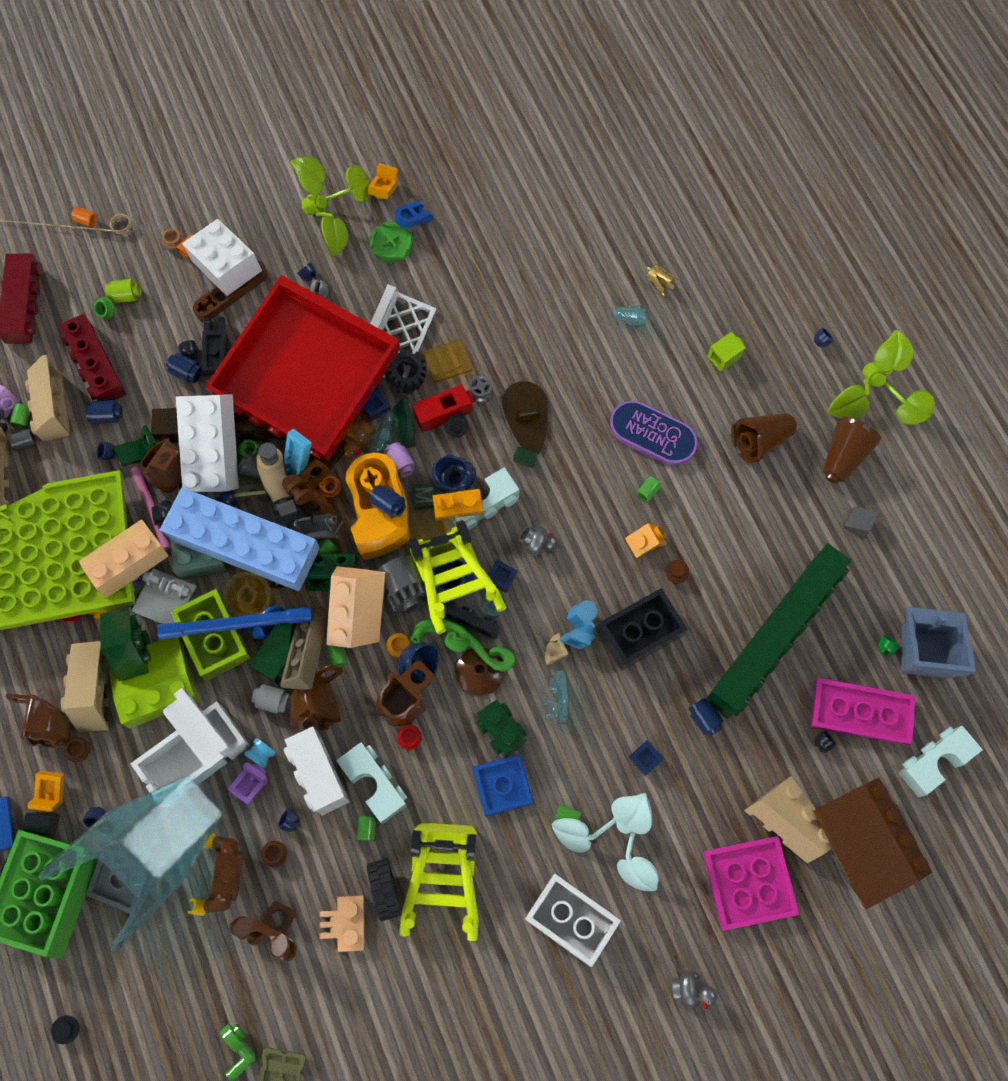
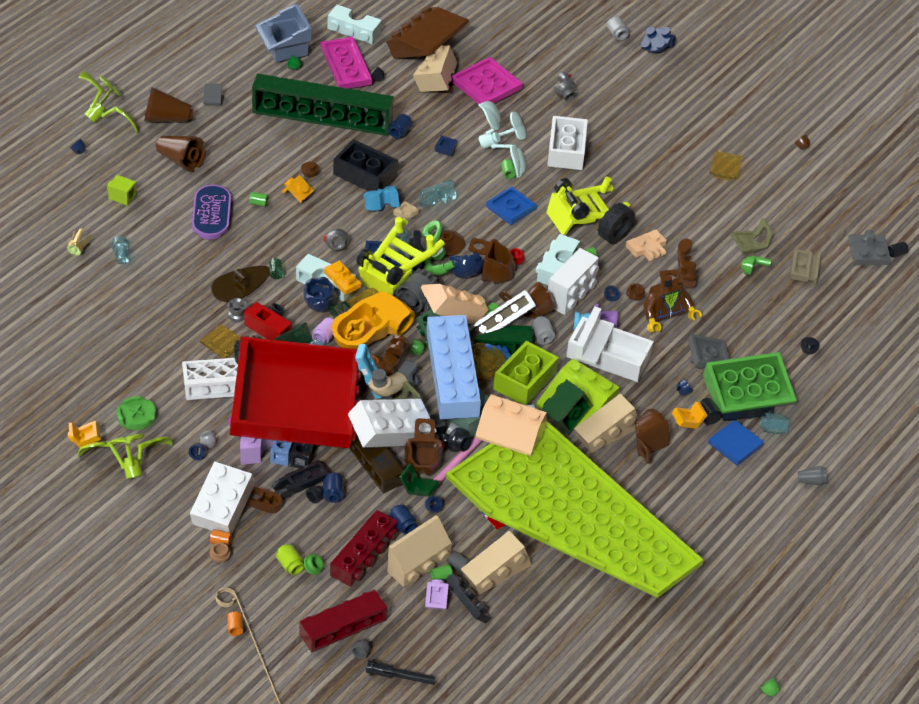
camera: 120 degrees left, 25 degrees down
clear light blue windscreen [38,776,223,954] -> none
blue piece [157,607,312,640] -> none
dark grey hinge [291,513,343,539] -> none
dark blue brick [369,485,406,518] -> none
light orange tile [387,633,411,659] -> none
blue plate [394,200,433,228] -> none
dark green brick [475,699,527,758] -> none

